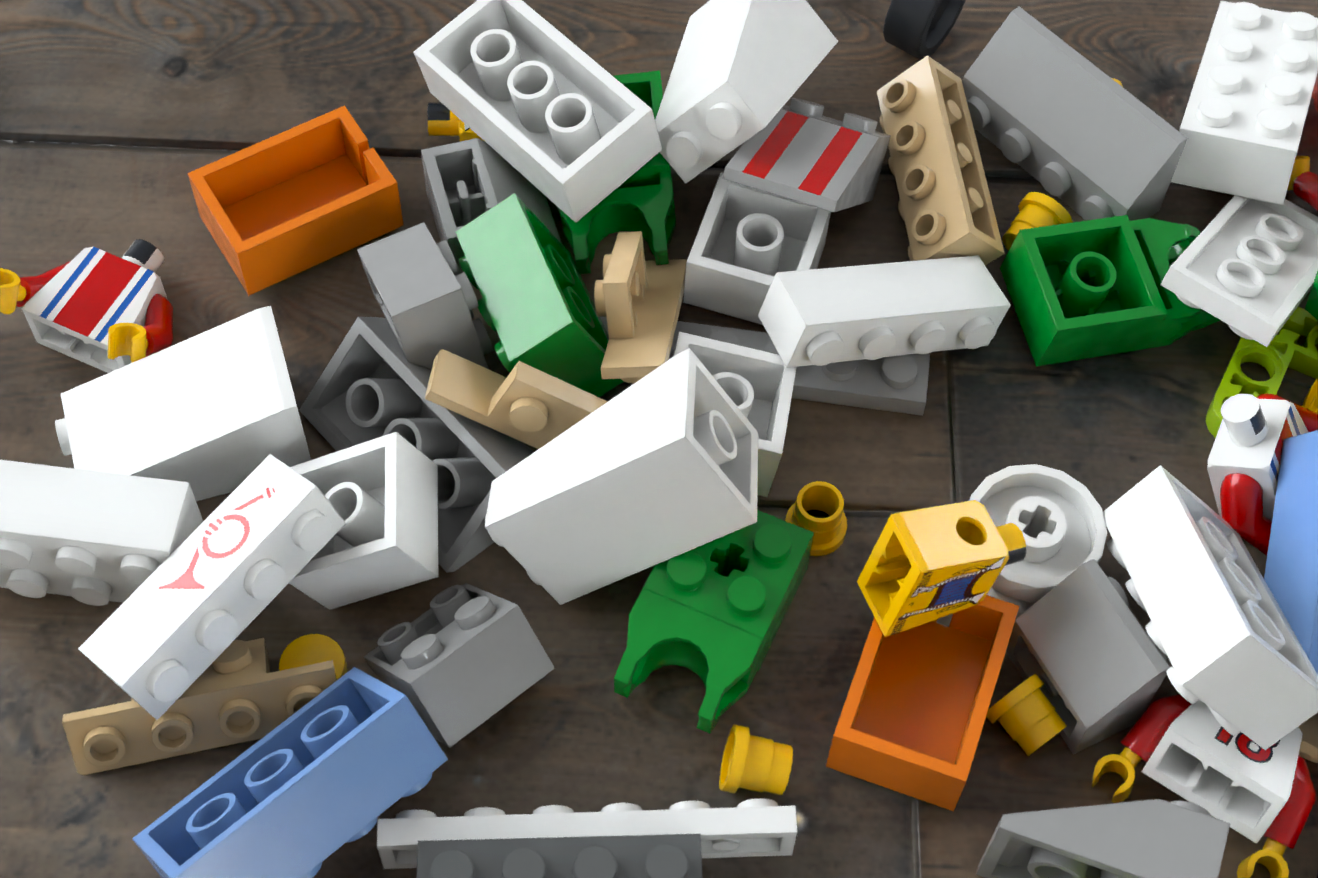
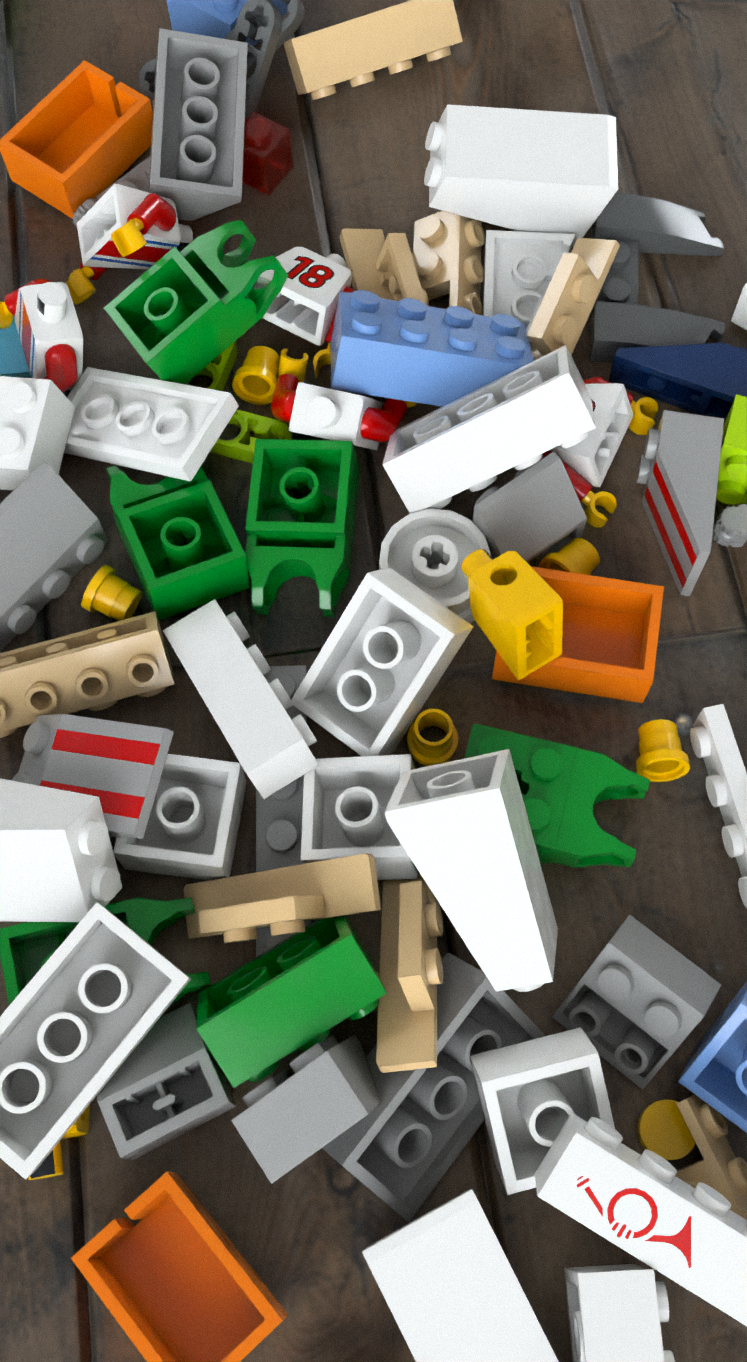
camera: 95 degrees left, 10 degrees up
none -> green brick [245,439,360,617]
none -> white brick [291,568,474,756]

